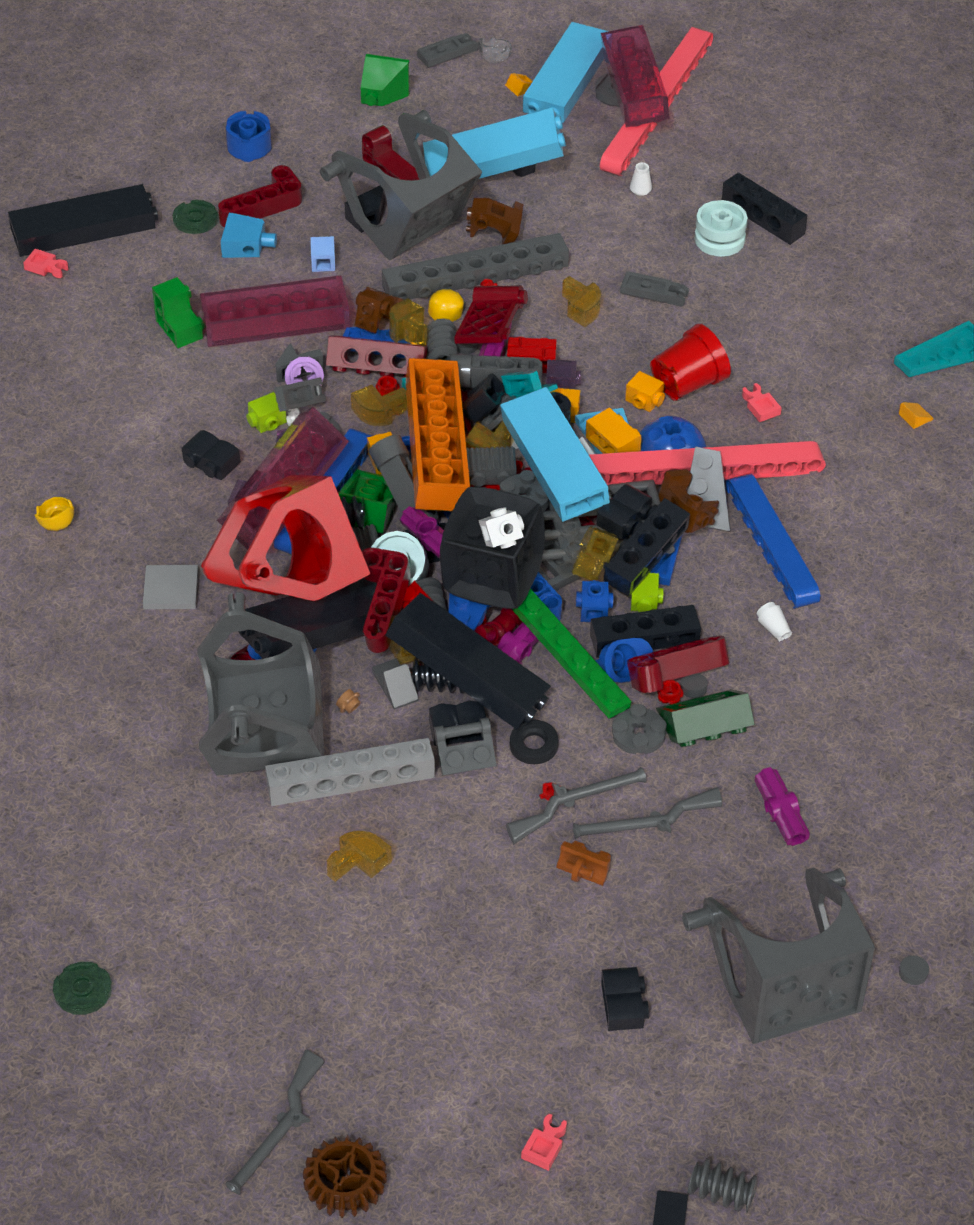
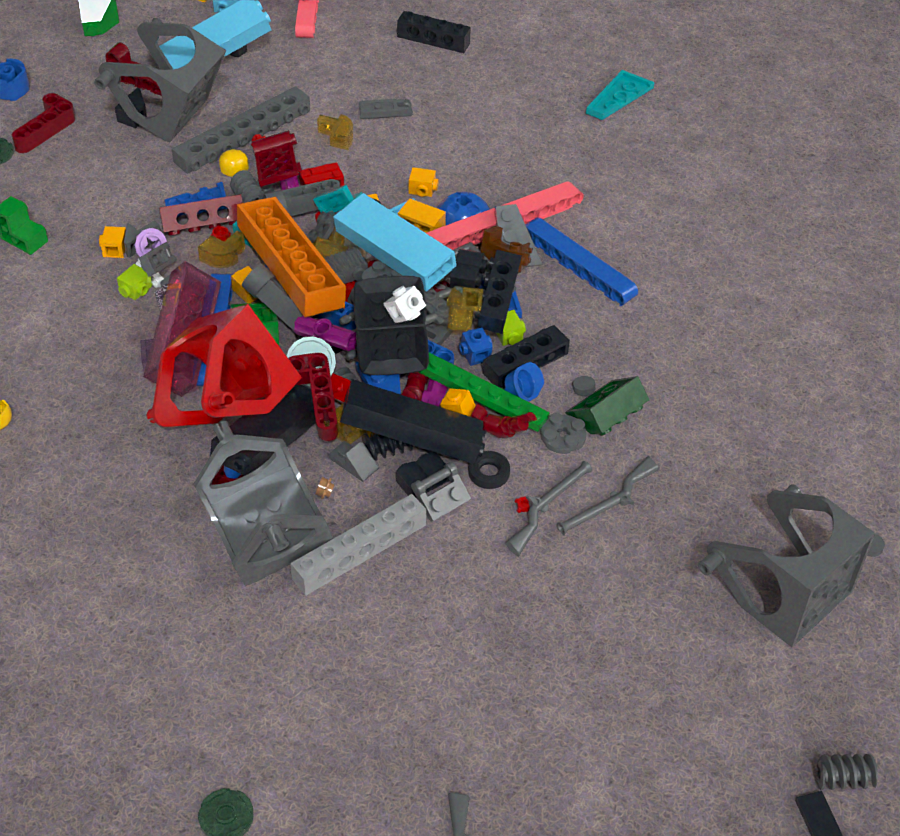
camera: 25 degrees left, 0 degrees up
light grey tile [143,565,198,609] -> none
black brick [181,430,241,480] -> none
clear pink brick [200,275,350,347] -> none
dark azure torso [221,213,277,258] -> none
light blue brick [310,236,335,272] -> none
clear yellow brick [327,831,392,882] -> none
reddish brown tile [354,287,412,333] -> none
clear yellow brick [389,298,427,345] -> none
black brick [462,373,506,422] -> none
reddish brown tile [466,198,524,245] -> none
coral plate [521,1114,567,1171] -> none
clear purple brick [546,360,581,389] -> none
dark orange hips [556,840,611,886] -> none
black brick [601,967,649,1031] -> none
dark red beam [627,636,730,693] -> none
white cone [630,162,652,196] -> none
red piece [650,324,731,401] -> none
red plate [657,680,683,704] -> none
light aqua wheel [695,200,748,257] -> none
coral plate [742,383,781,422] -> none
magenta piece [754,767,810,846] -> none
white cone [757,602,792,642] -> none
light orange slope [899,402,933,429] -> none
none -> light orange brick [99,226,126,258]
none -> light orange brick [440,389,476,417]
none -> dark red piece [471,404,537,438]

